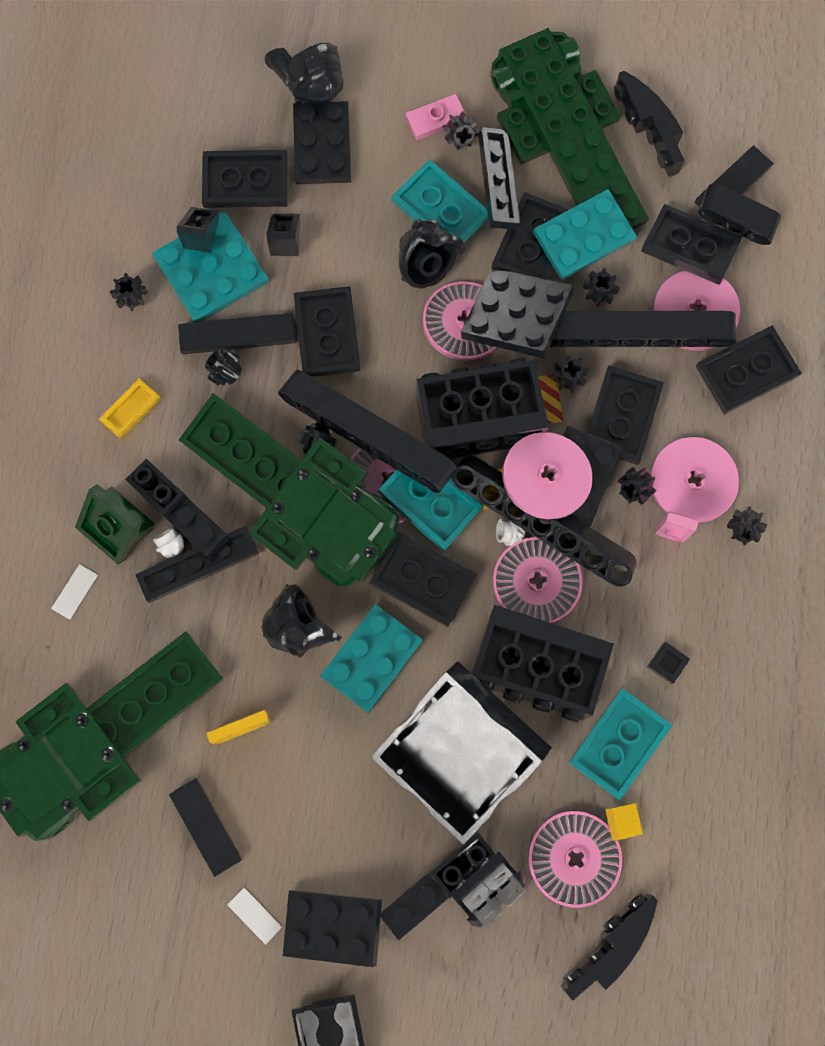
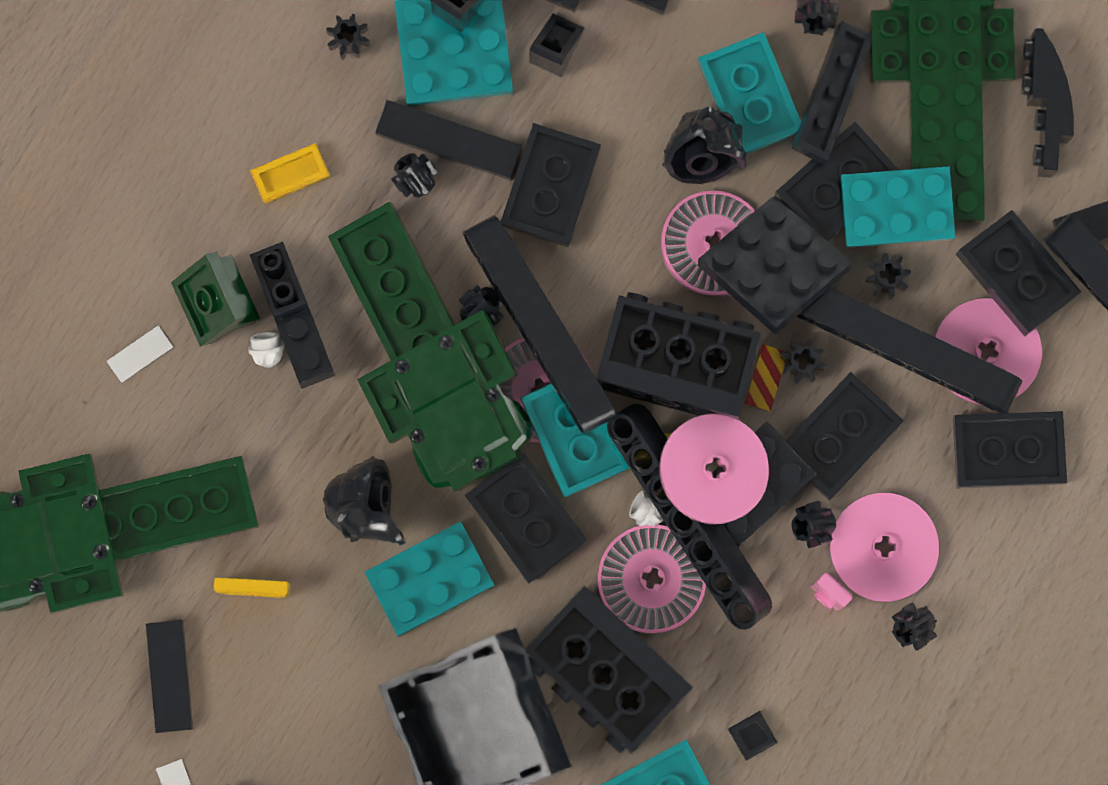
camera: 25 degrees right, 5 degrees up
black plate [135,526,259,603] -> none

